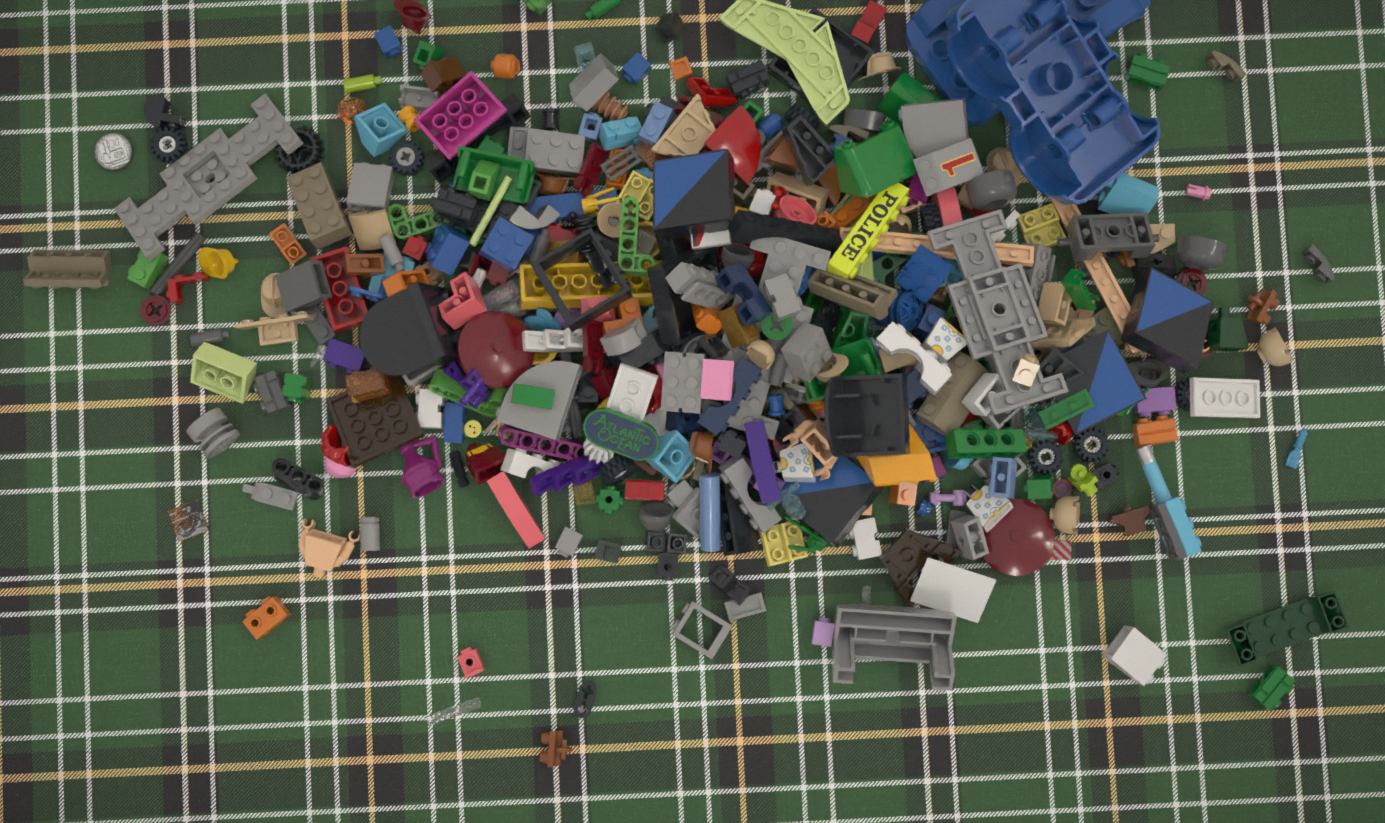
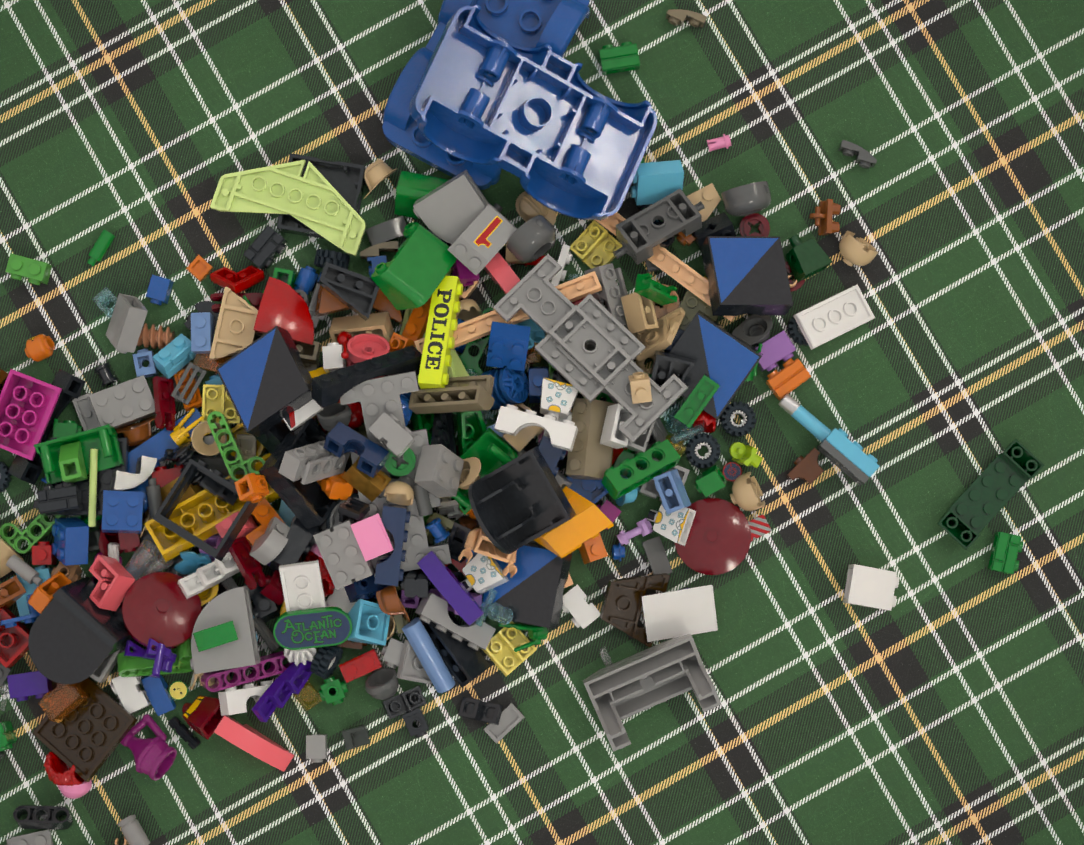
camera: 25 degrees left, 0 degrees up
pearl dark grey panel [654,11,685,44] -> none
light grey window [671,601,732,659] -> none
lavender brick [811,617,834,647] -> none
red brick [851,0,888,43] -> none
black bush [920,204,942,236] -> none
light grey brick [951,515,989,560] -> none
black brick [1090,462,1120,490] -> none
dark azure piece [1285,429,1308,469] -> none
none -> orange brick [234,473,270,503]

